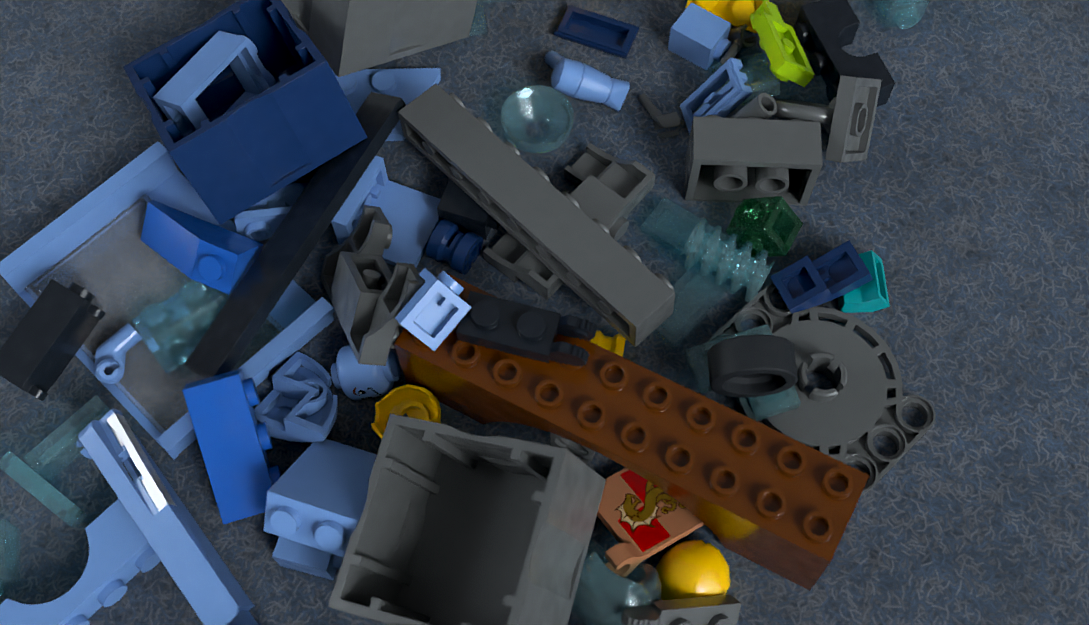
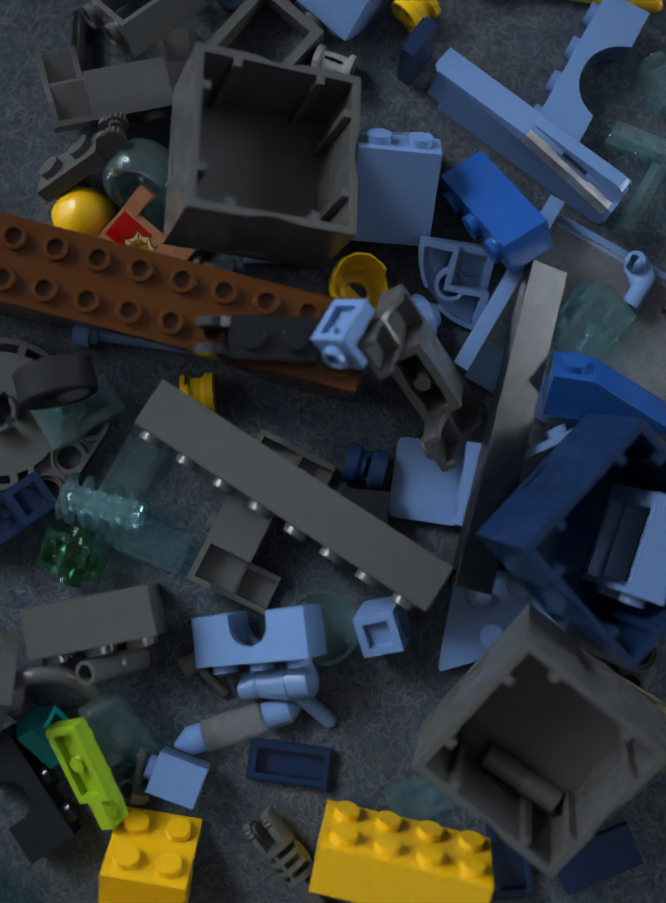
camera: 170 degrees right, 20 degrees up
medium blue tile [680,58,753,135] -> none
none -> teal piece [16,705,69,769]
none -> piece [174,699,301,755]
none -> medium blue arch [191,603,327,675]
none -> medium blue brick [352,596,413,658]

